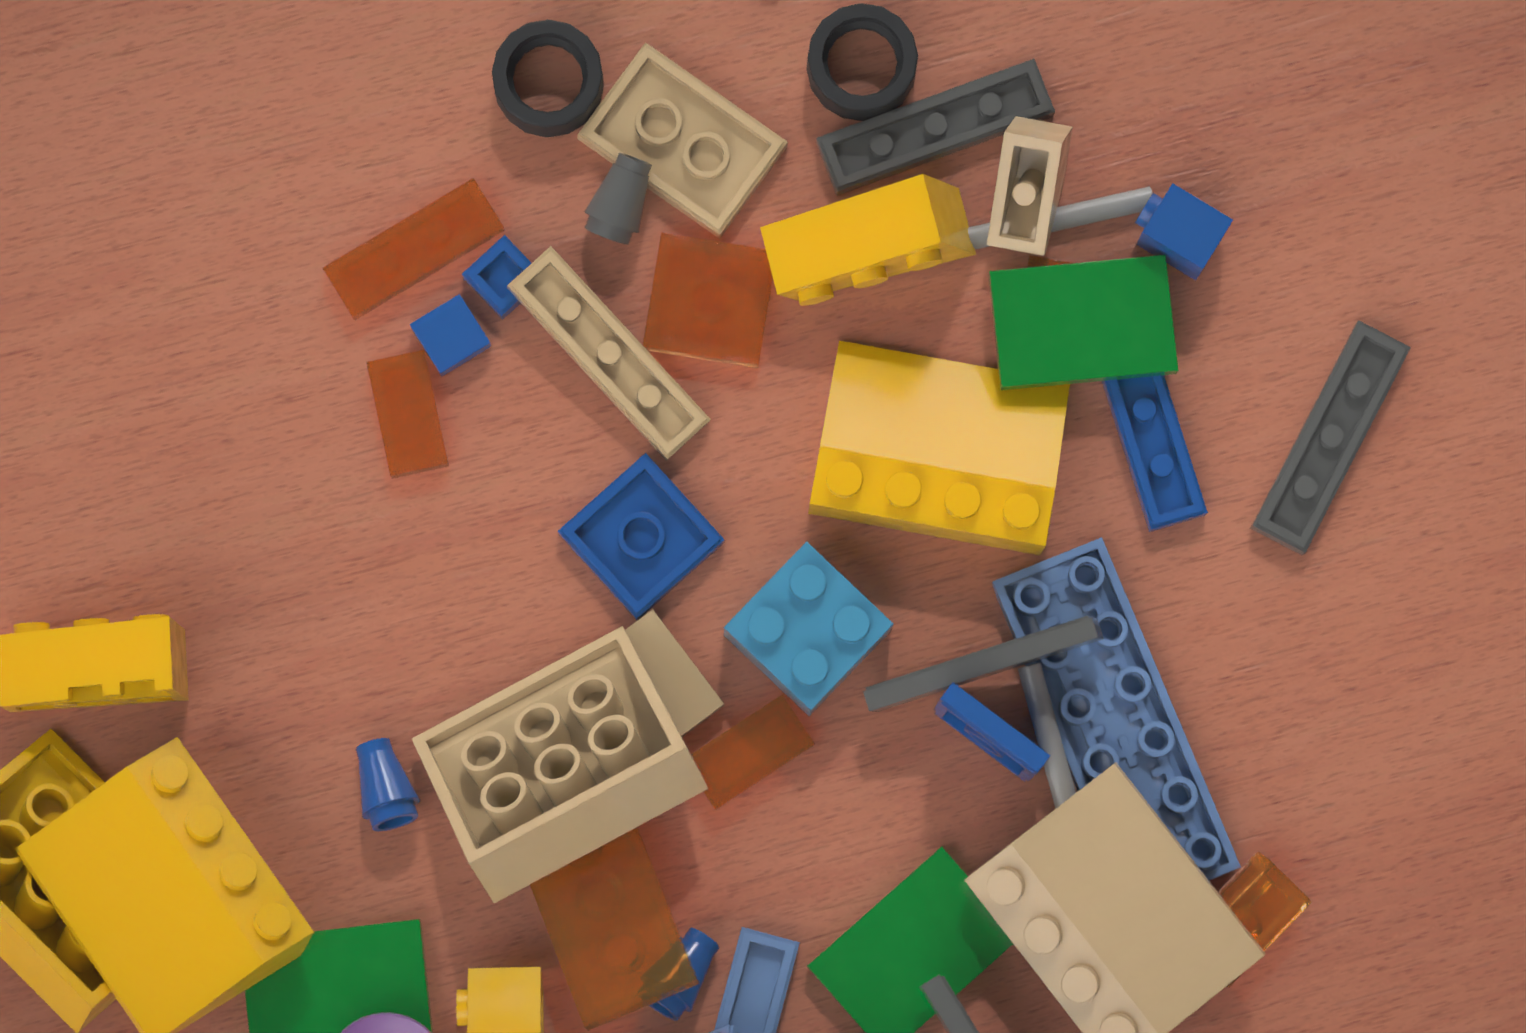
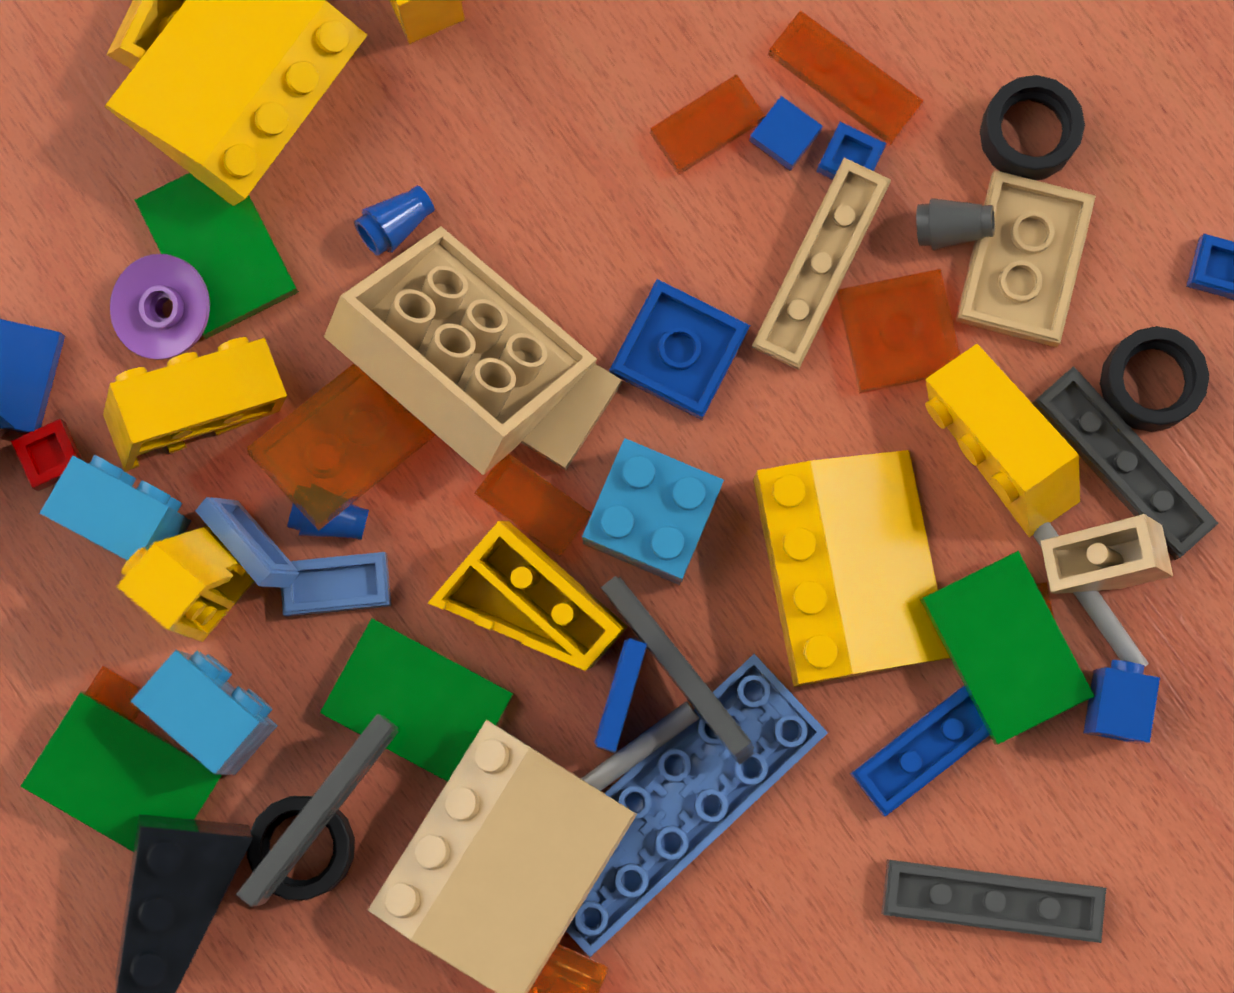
camera: 75 degrees right, 0 degrees up
none -> yellow wedge [428,521,628,671]

